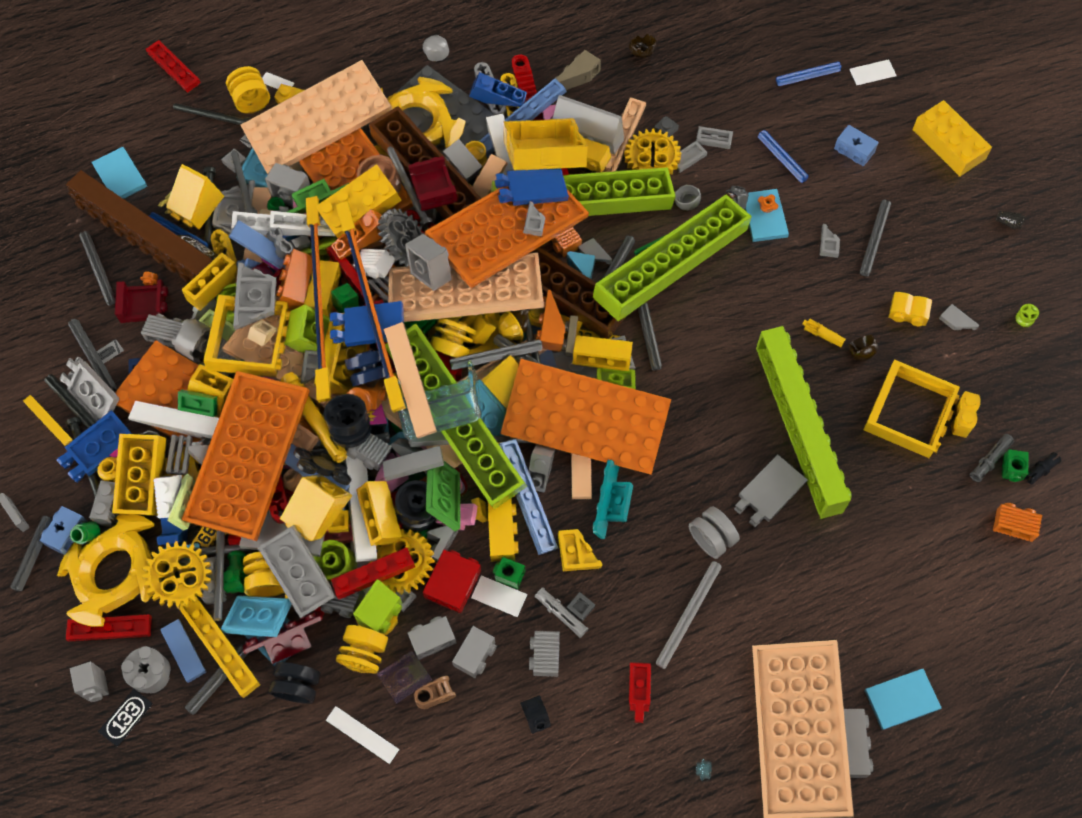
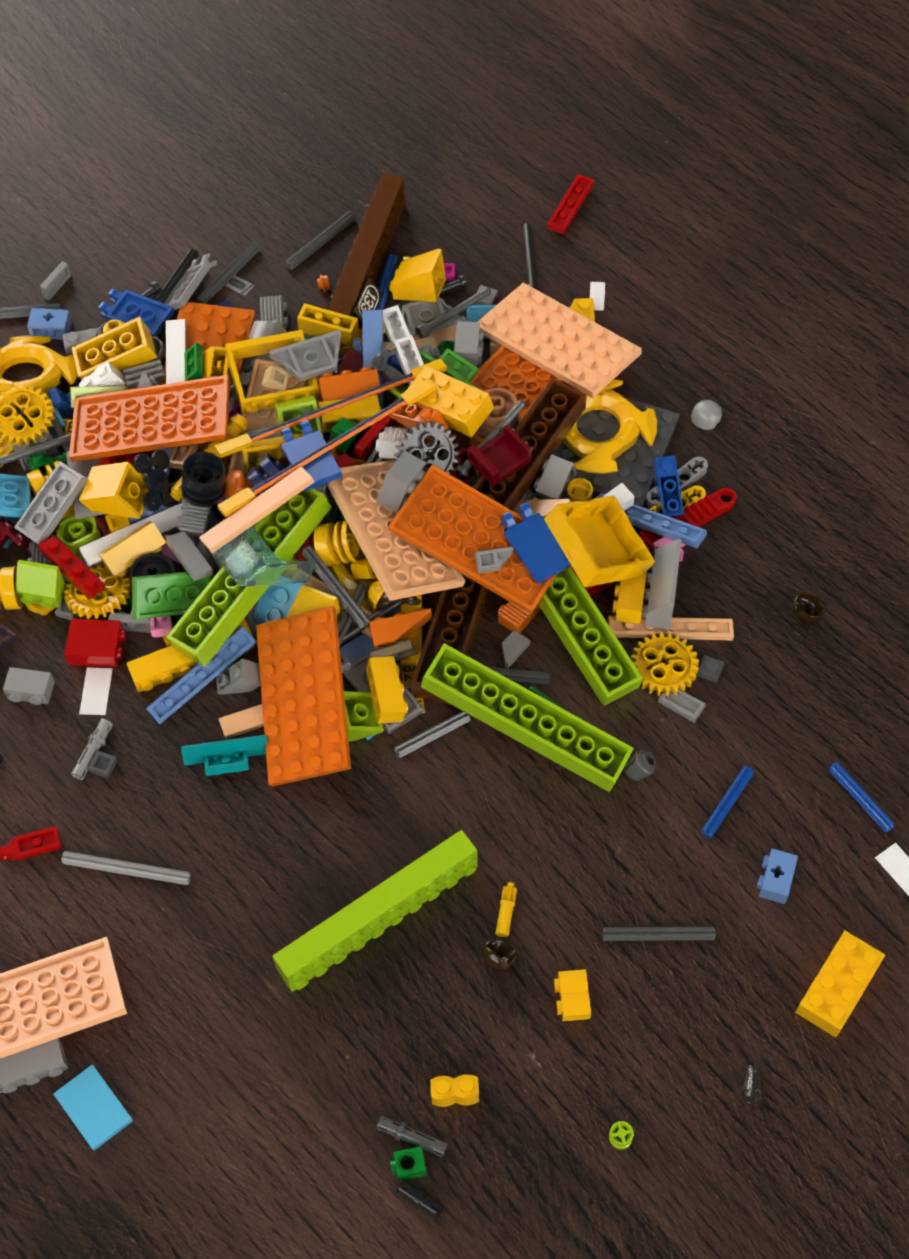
camera: 70 degrees right, 5 degrees down
yellow beam [23,395,73,446] -> none
green brick [70,521,100,544] -> none
medium azure tile [92,147,147,199] -> none
dark red panel [115,279,168,323] -> none
yellow wheel [226,66,270,114] -> none
light grey brick [408,616,457,660] -> none
green brick [493,557,525,589] -> none
light grey brick [529,631,560,677] -> none
dark tan slope [554,50,601,90] -> none
yellow wing [557,529,602,572] -> none
medium azure slope [567,251,595,279] -> none
light grey hair [674,185,701,211] -> none
light grey wheel [688,506,740,559] -> none
light grey tile [696,126,733,149] -> none
light grey tile [734,455,807,527] -> none
medium azure tile [745,189,789,242] -> none
orange plate [758,194,778,213] -> none
light grey tile [820,224,840,258] -> none
yellow window [863,360,960,458] -> none
light grey tile [939,304,979,330] -> none
orange brick [993,503,1042,542] -> none

